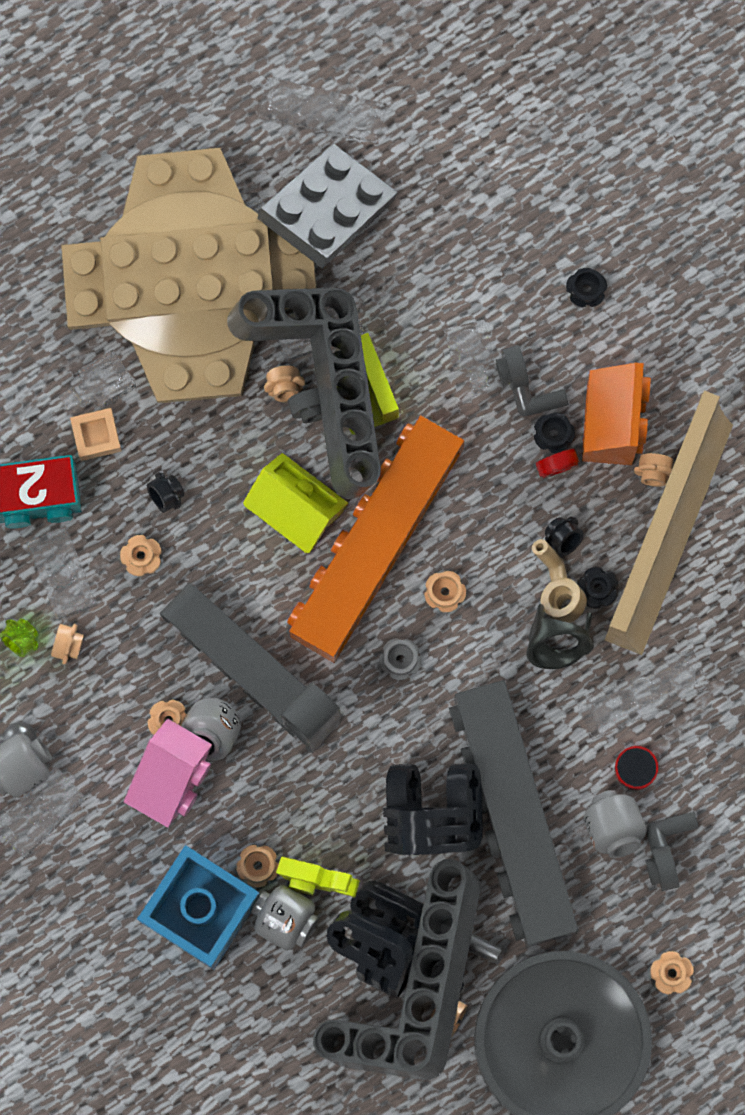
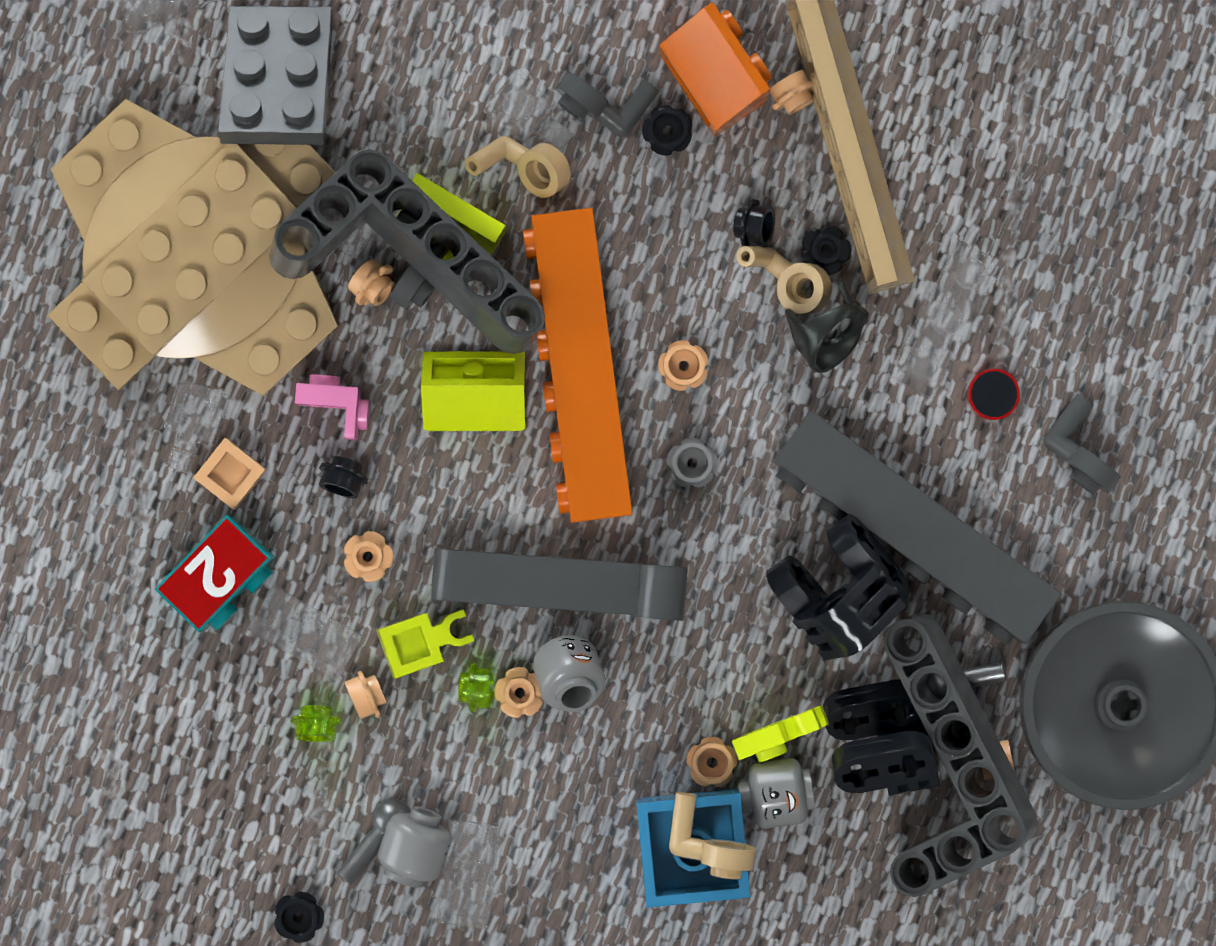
camera: 40 degrees left, 10 degrees up
bright pink piece [124,719,212,828] -> none
red tile [535,448,580,479] -> none
light grey head [583,790,647,858] -> none
light nougat plate [650,951,694,995] -> none
none -> bright pink bracket [295,375,370,441]
none -> neon yellow plate [376,609,474,679]
none -> clear neon green plate [458,662,494,713]
none -> tan plate [465,136,571,198]
none -> tan plate [669,792,756,879]

